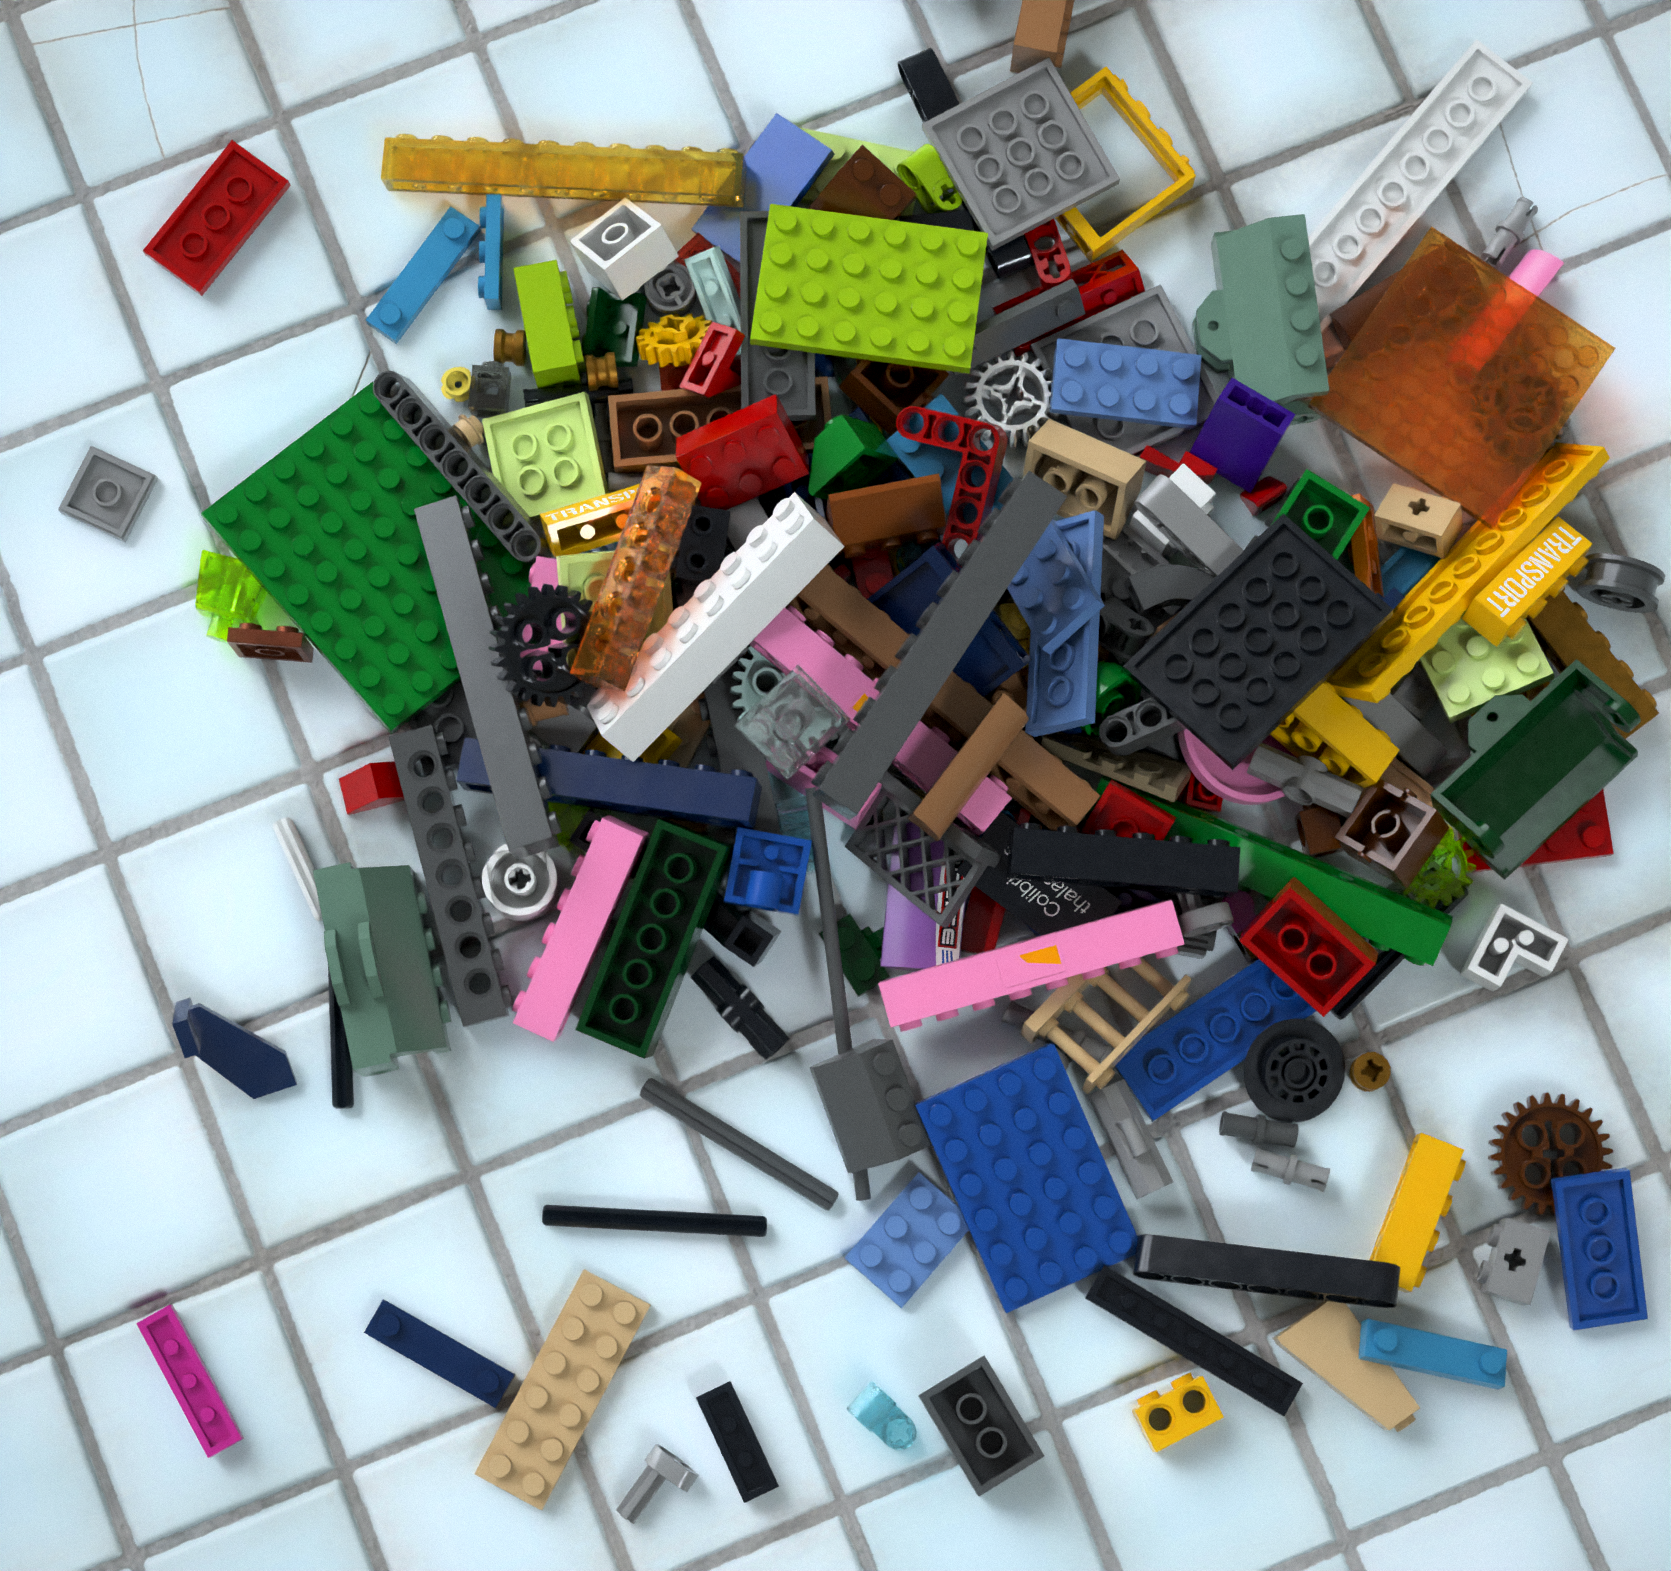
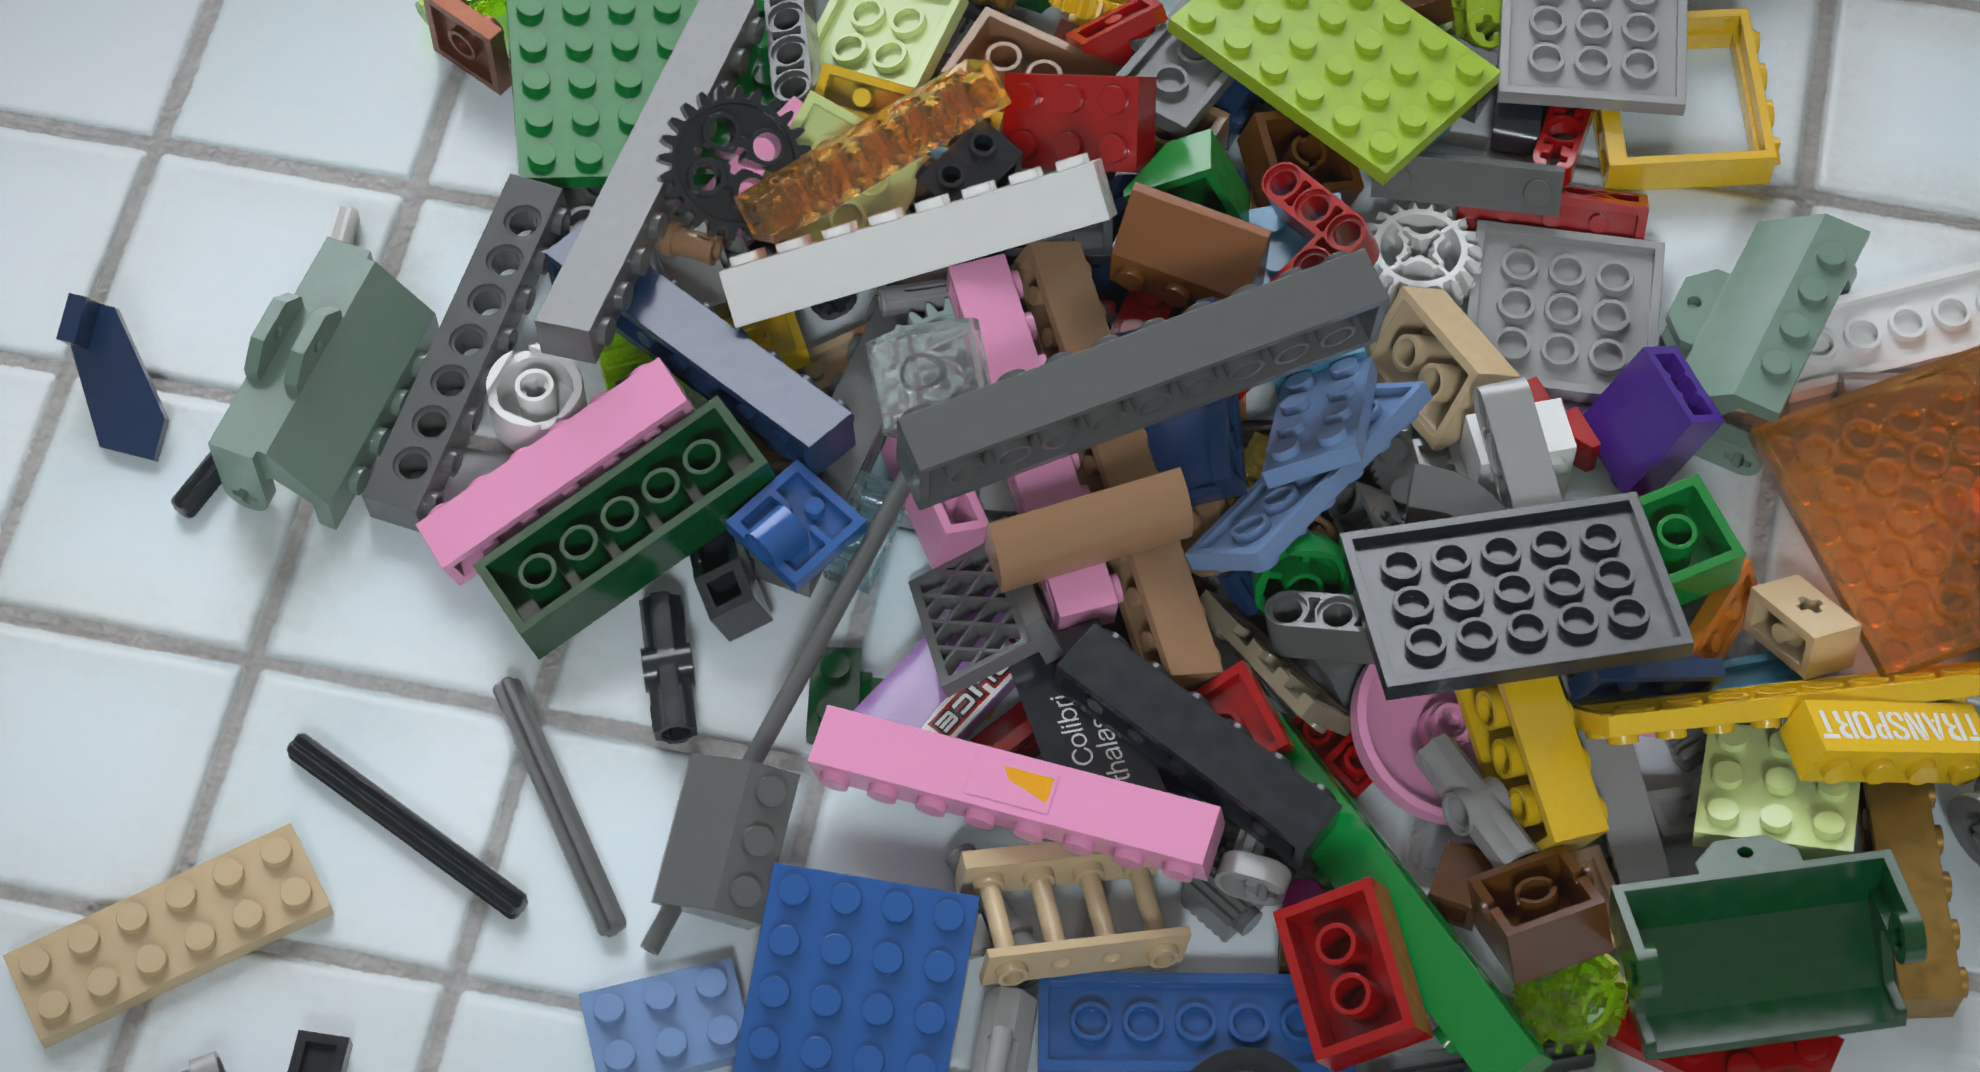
camera: 35 degrees right, 20 degrees down
red slope [339,761,405,815] -> none
dark blue plate [364,1299,516,1408] -> none
medium blue plate [1049,338,1202,429] -> none

